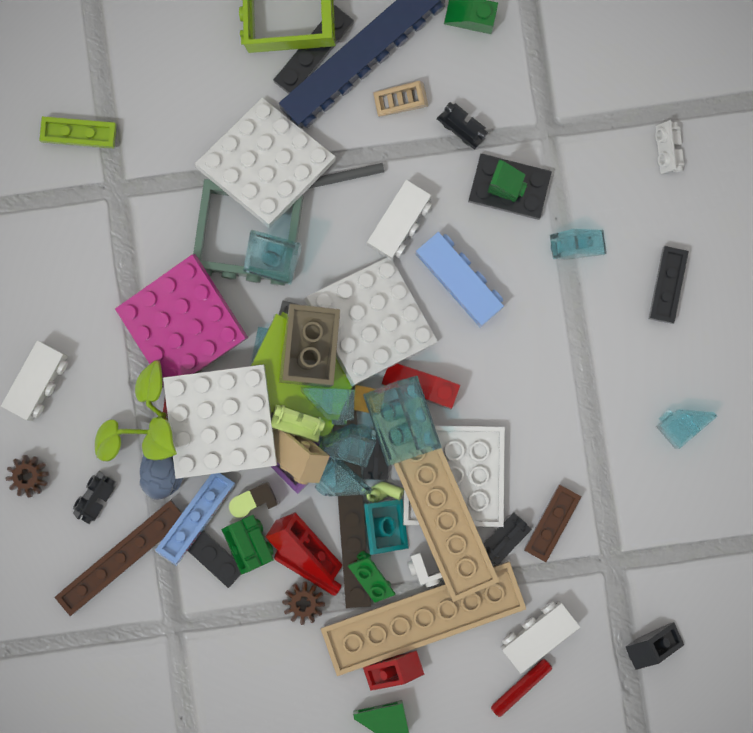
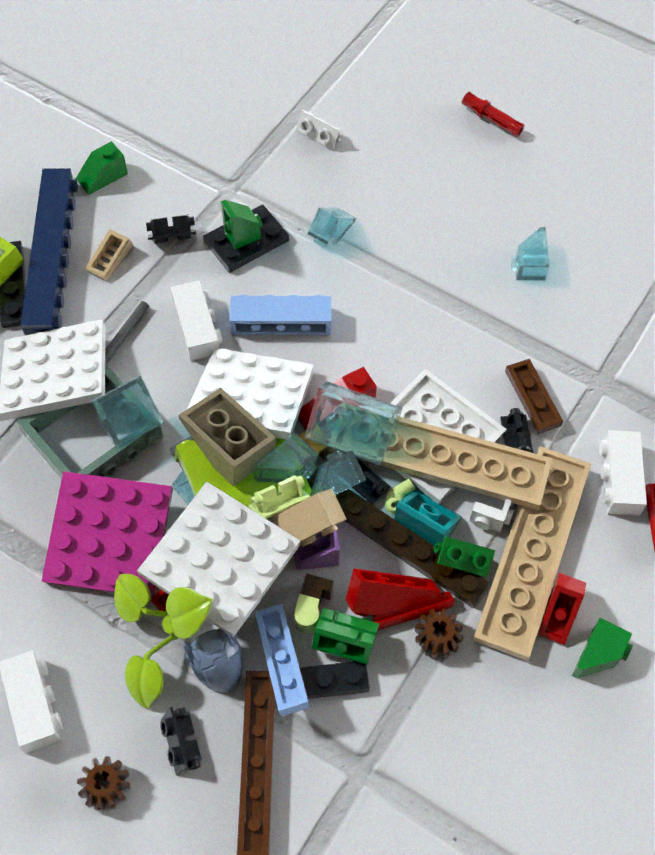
camera: 50 degrees left, 25 degrees down
clear light blue slope [315,457,373,496] -> none
black plate [648,246,689,324] -> none

